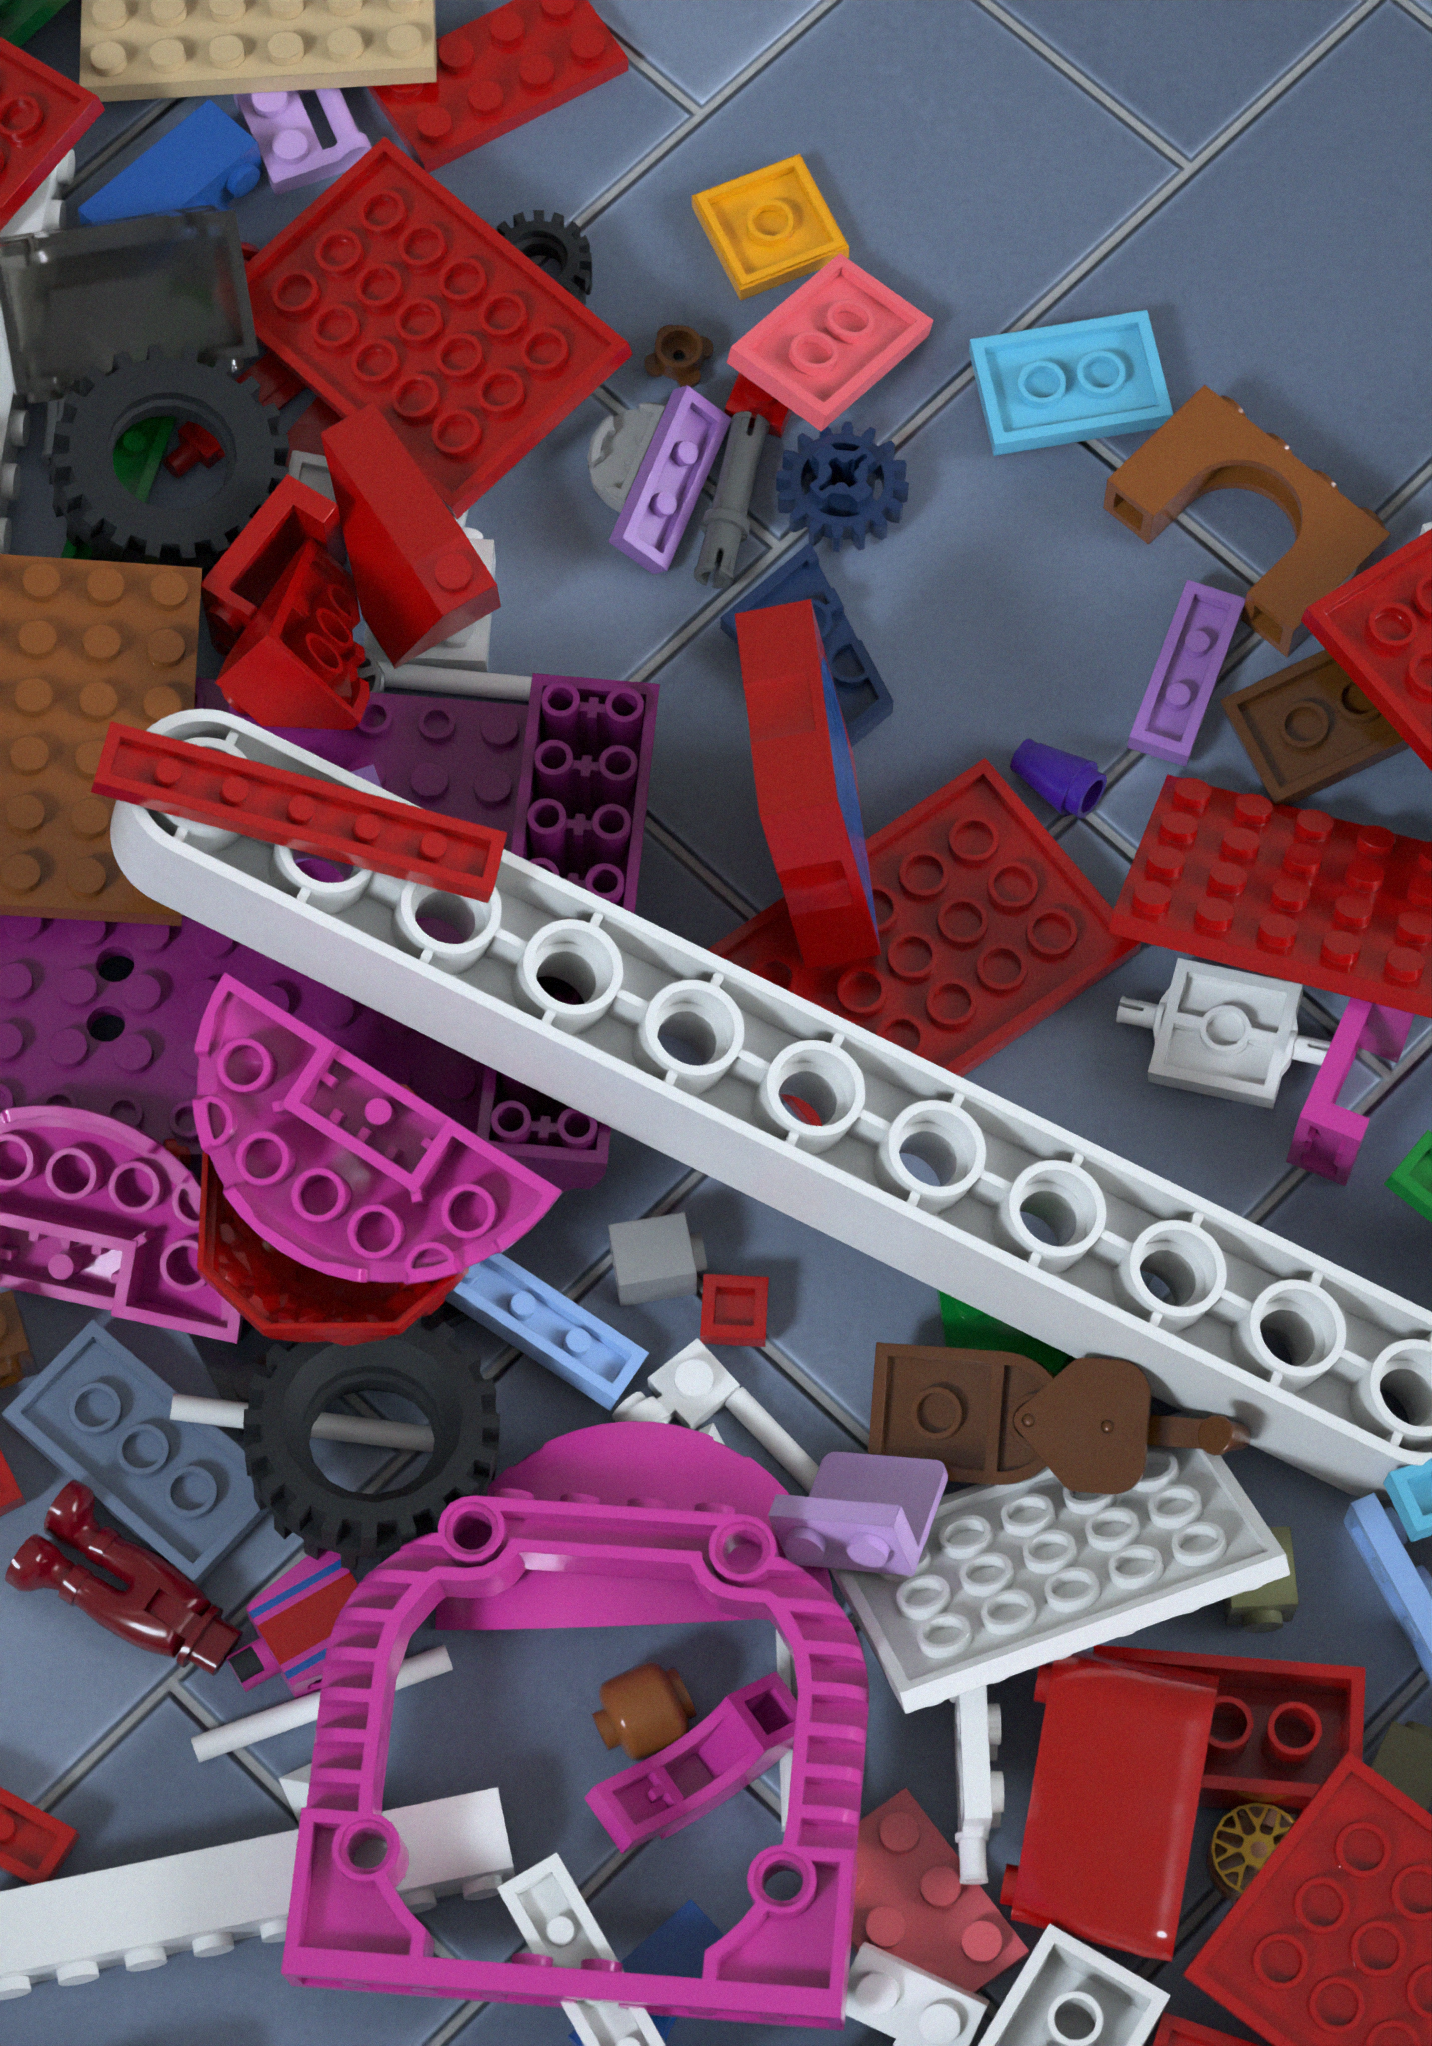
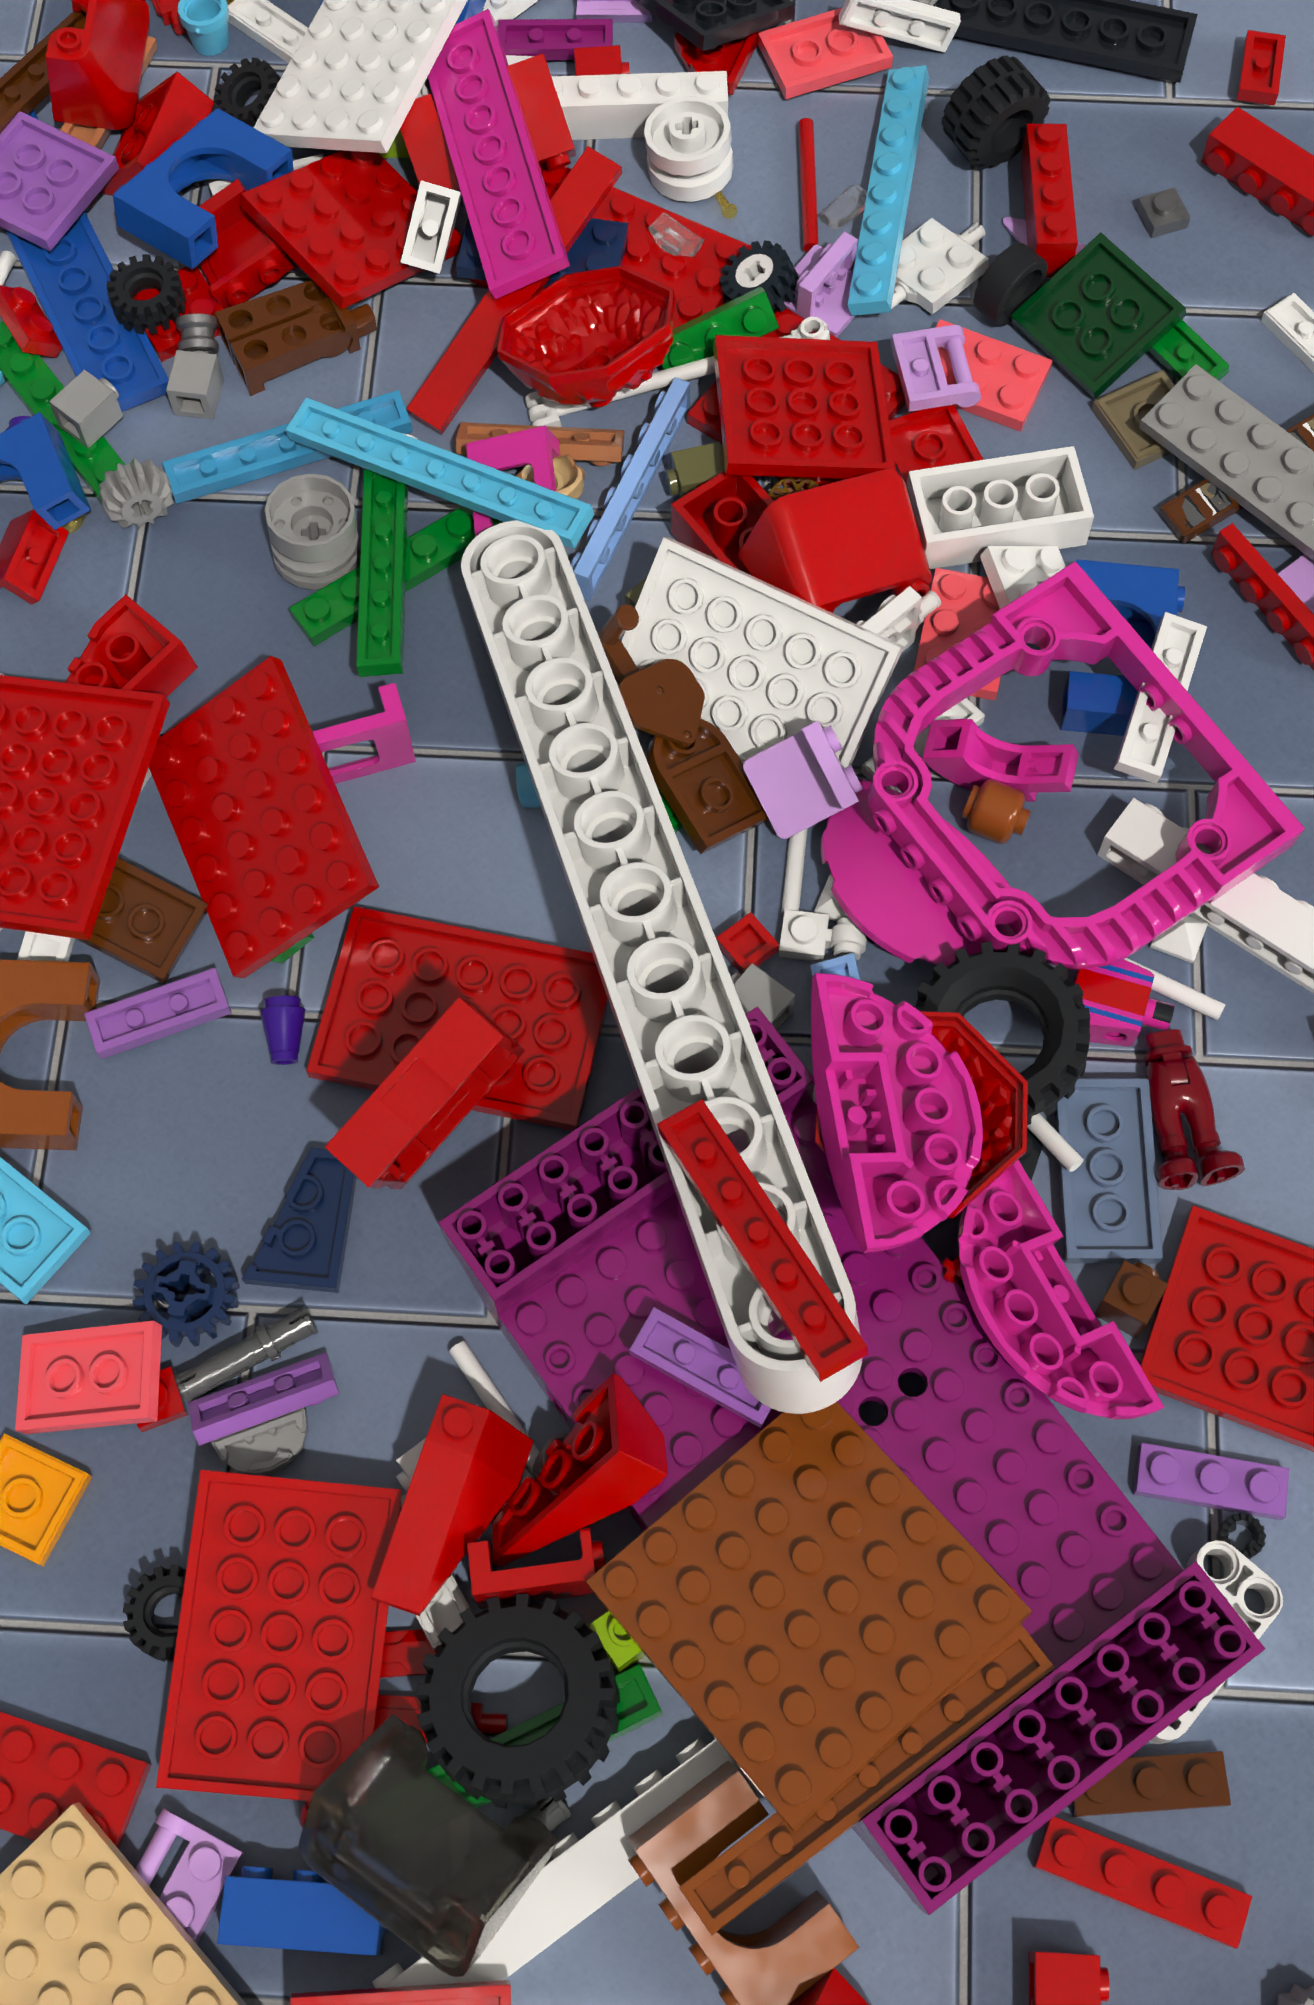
camera: 130 degrees left, 0 degrees up
reddish brown plate [644,325,713,388] -> none
white plate [1116,958,1331,1109] -> none

